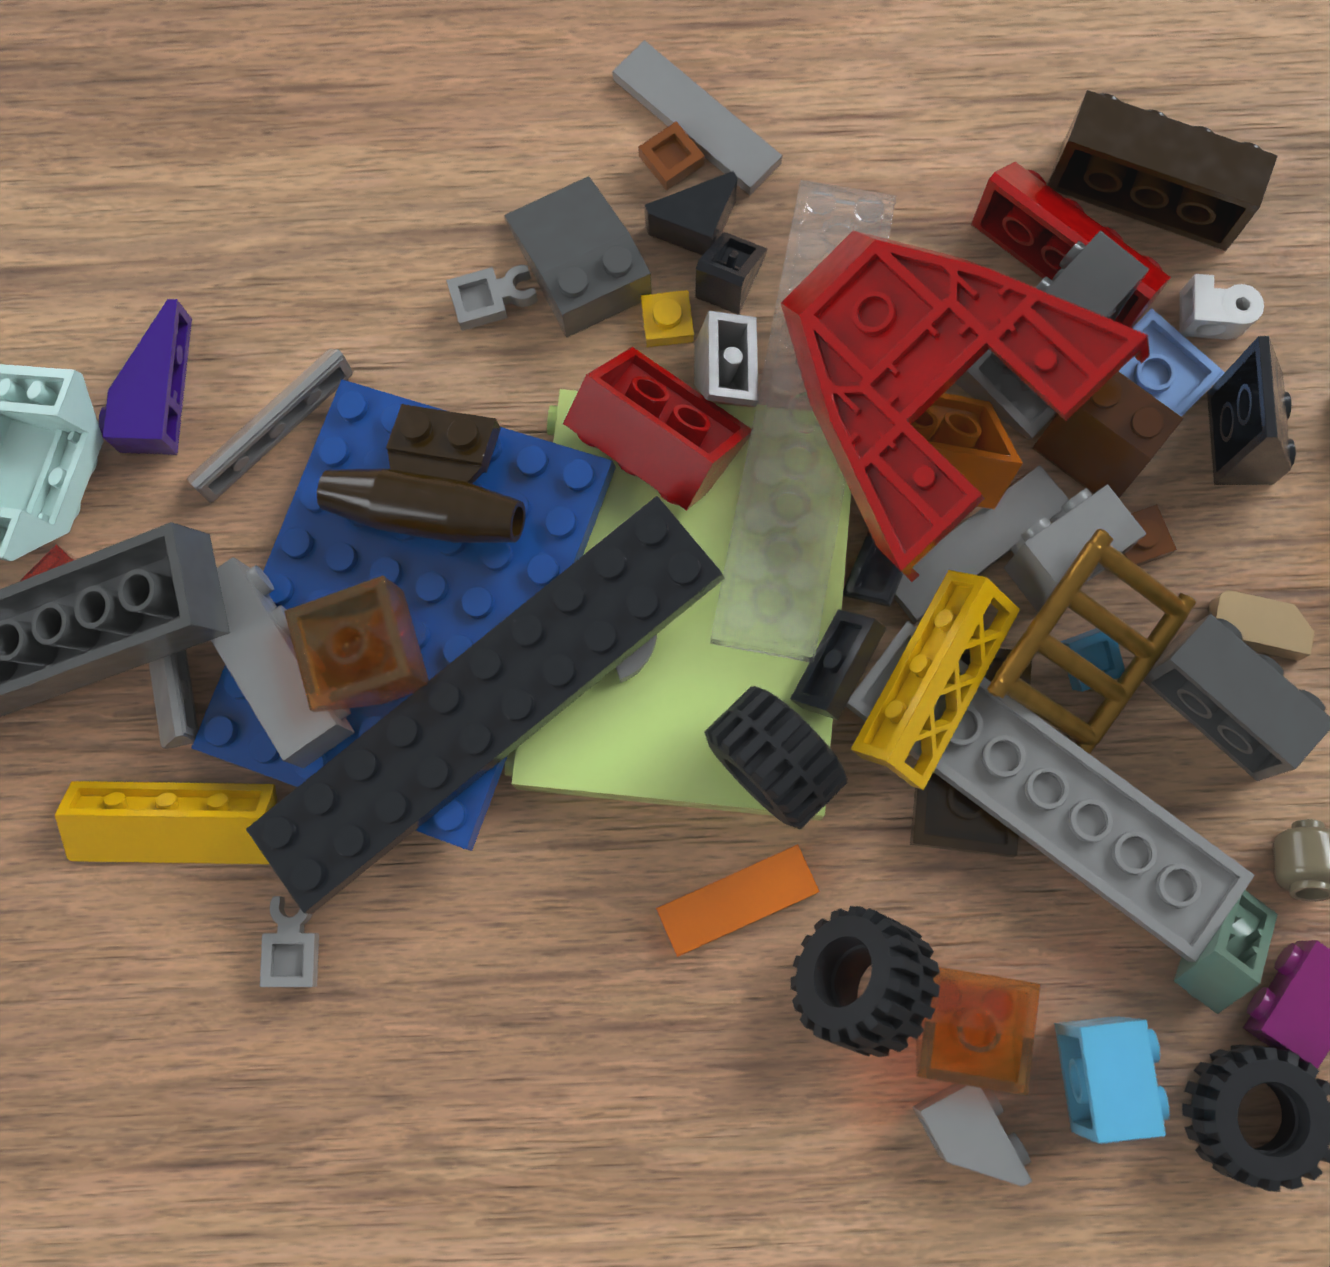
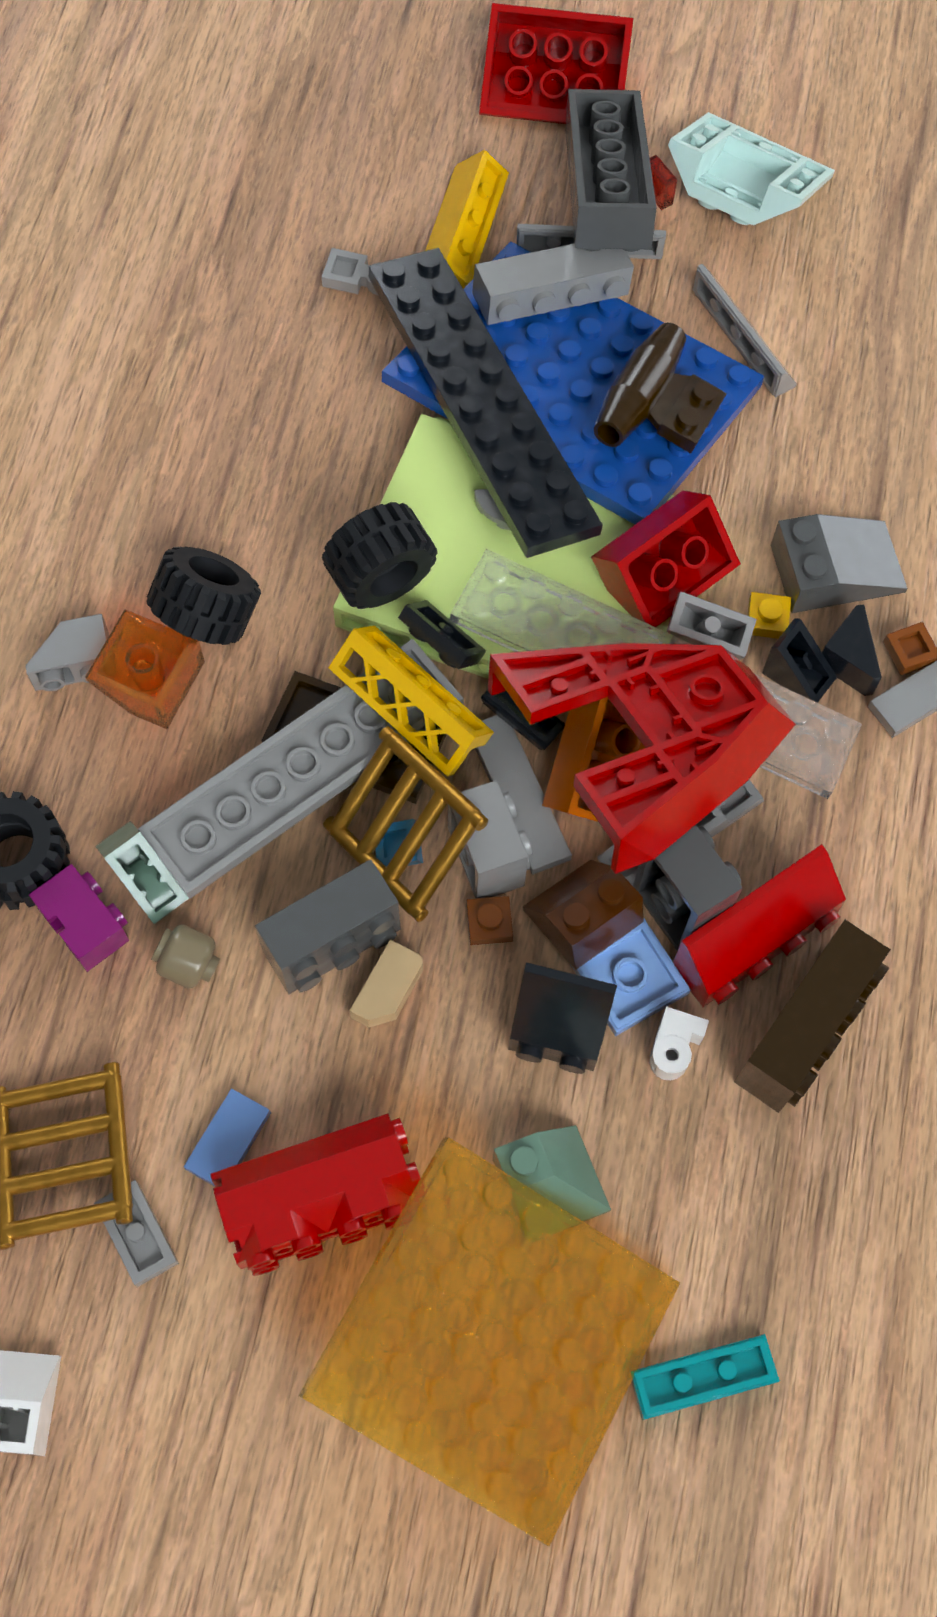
camera: 100 degrees right, 10 degrees down
dark purple slope [99,299,192,455] -> none
clear orange slope [284,575,429,712] -> none
light grey plate [446,265,538,331] -> none
orange tile [656,844,820,957] -> none
medium azure brick [1054,1016,1170,1144] -> none

